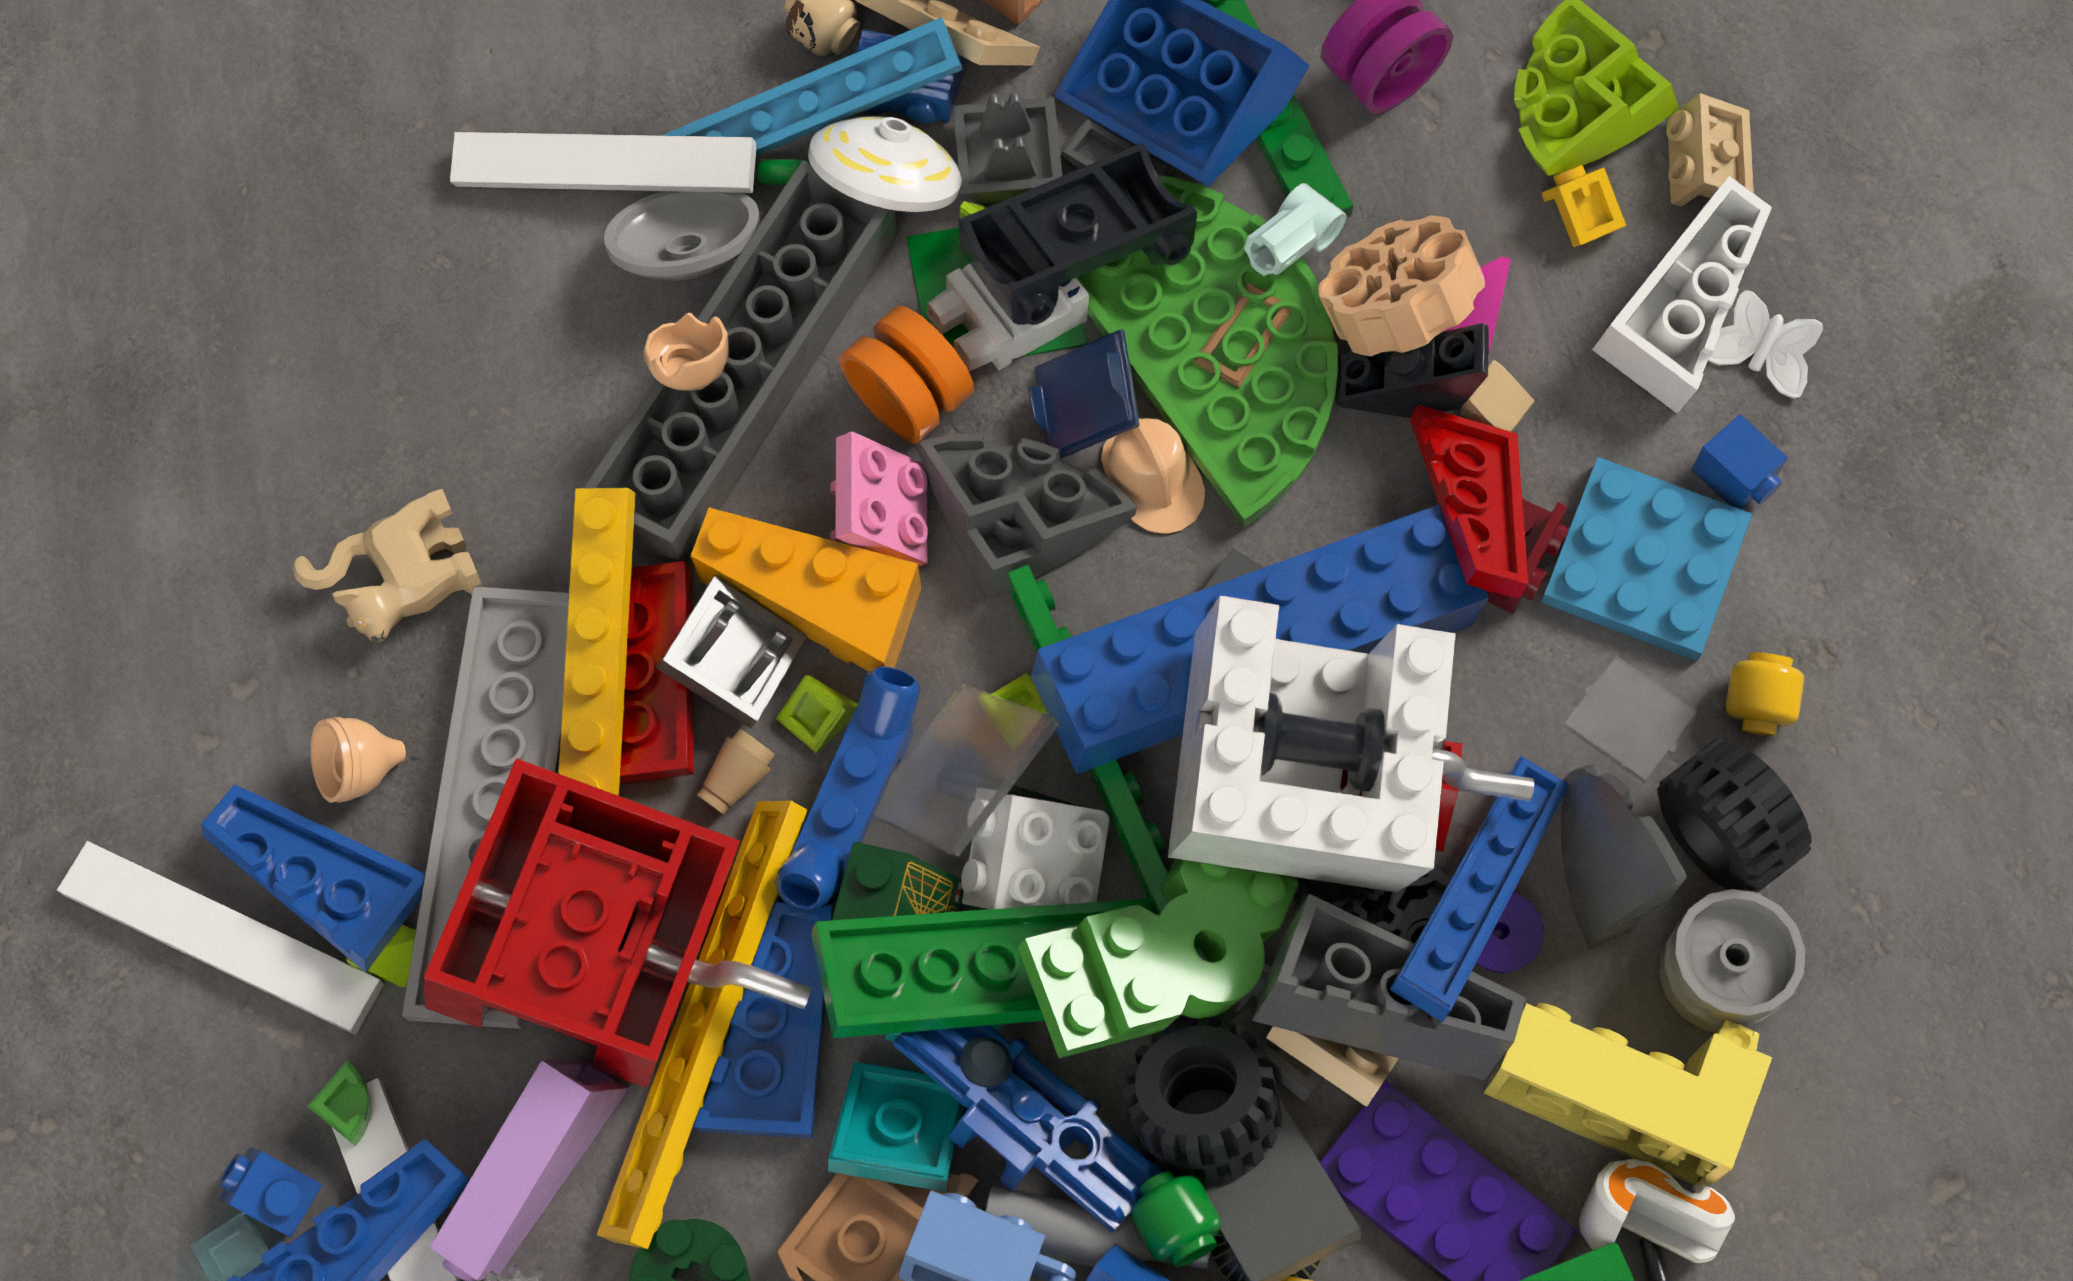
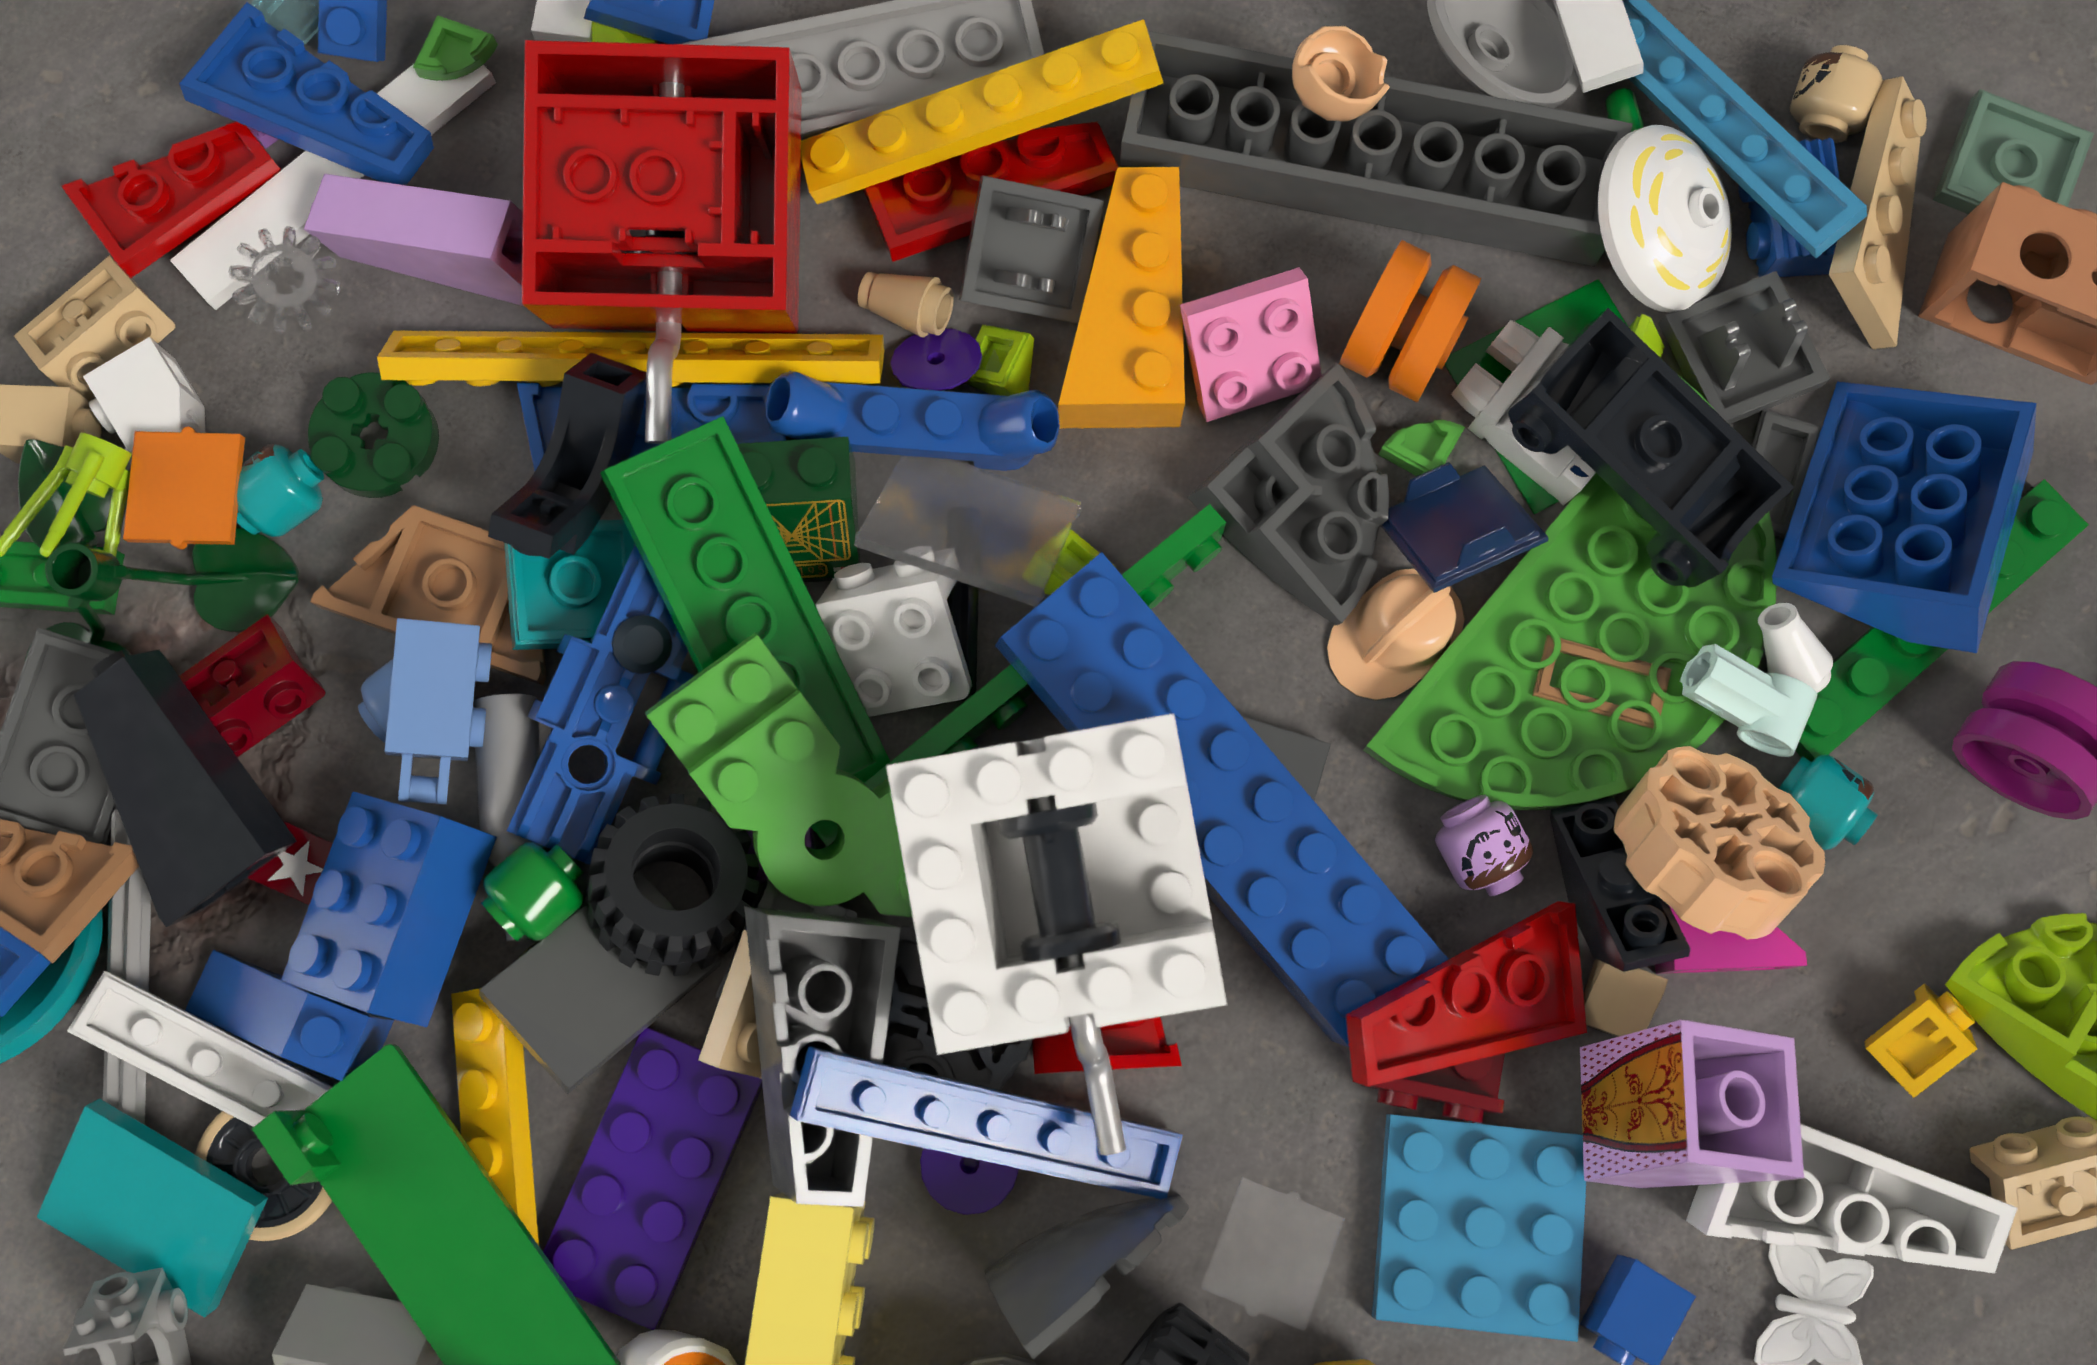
camera: 70 degrees right, 10 degrees up
none -> black arch [488,352,646,559]
none -> dark purple piece [891,328,982,391]
none -> bright green tile [1378,420,1465,476]
none -> lavender head [1435,795,1533,896]
none -> lavender slope [1580,1020,1804,1188]
none -> white cone [1758,603,1833,693]
none -> teal head [1778,754,1878,850]

